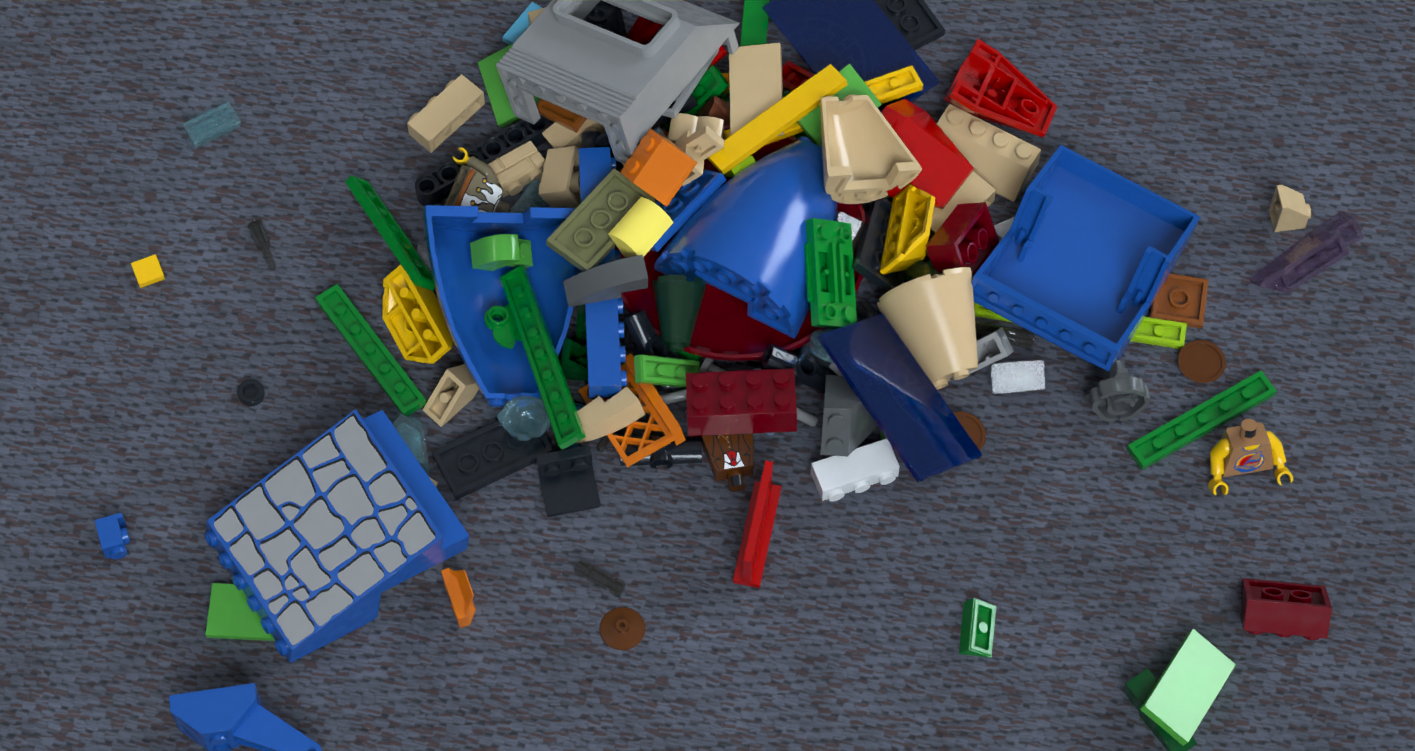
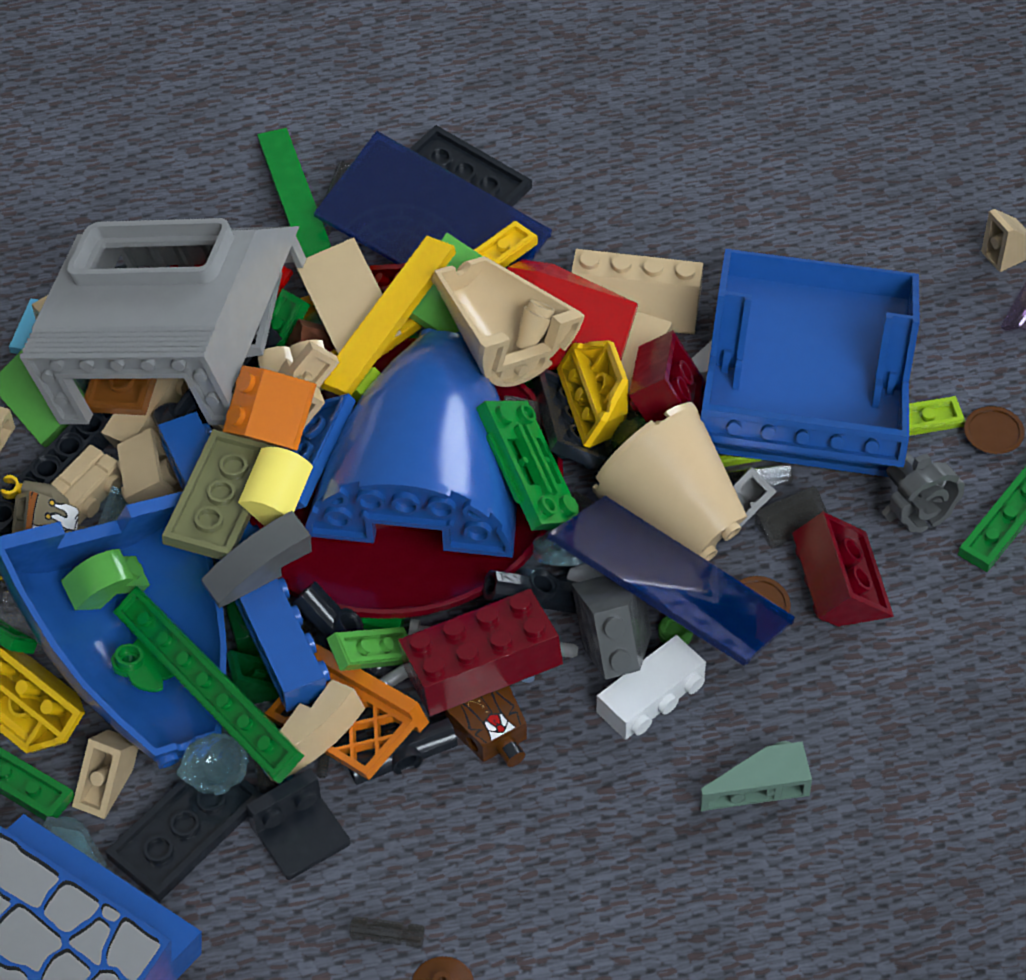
camera: 20 degrees left, 10 degrees down
clear green cone [652,275,706,352] -> none
red fence [733,460,782,588] -> none
red wedge [943,39,1057,138] -> none
green slope [959,598,996,658] -> none
dark orange tile [1150,273,1209,329] -> none
none -> tan cone [515,300,555,349]
none -> sand green slope [700,741,812,811]
none -> dark red slope [792,511,894,627]

